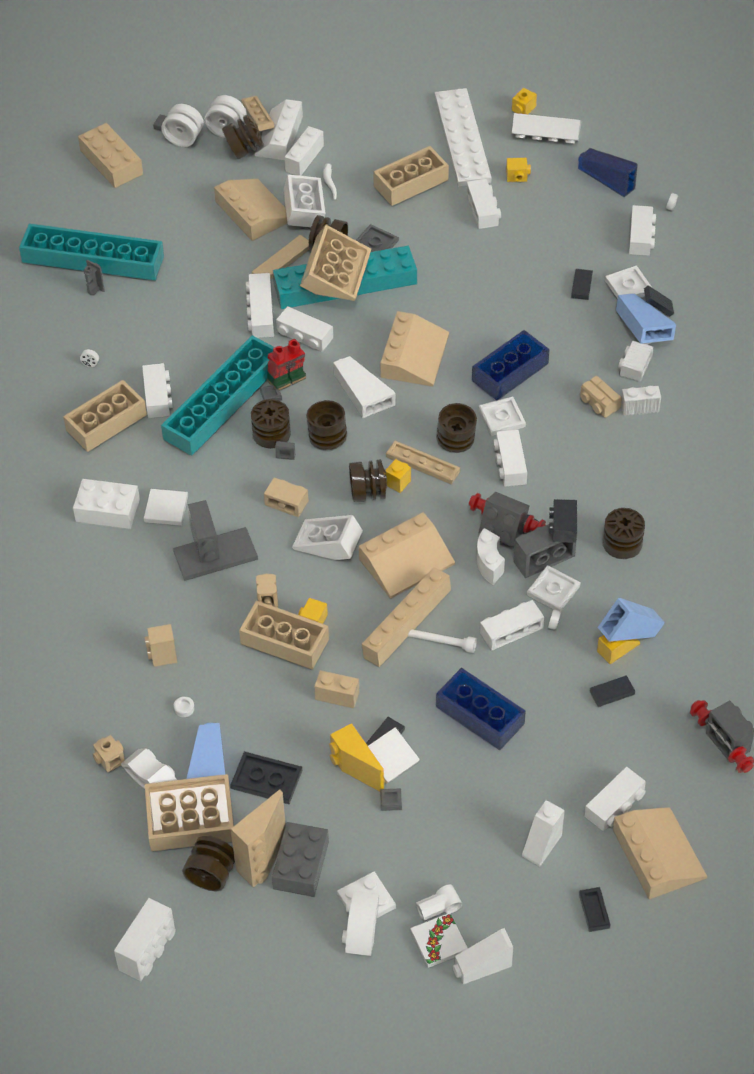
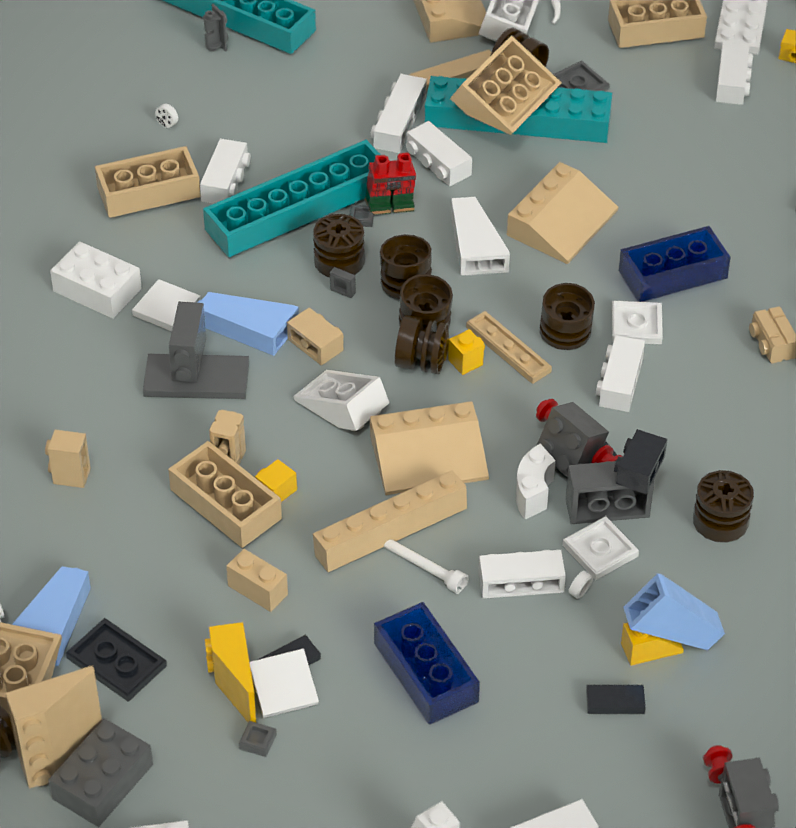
camera: 20 degrees right, 5 degrees down
white tile [174,697,194,717] -> none
none -> light blue slope [197,292,299,356]
none -> dark brown wheel [398,274,453,330]

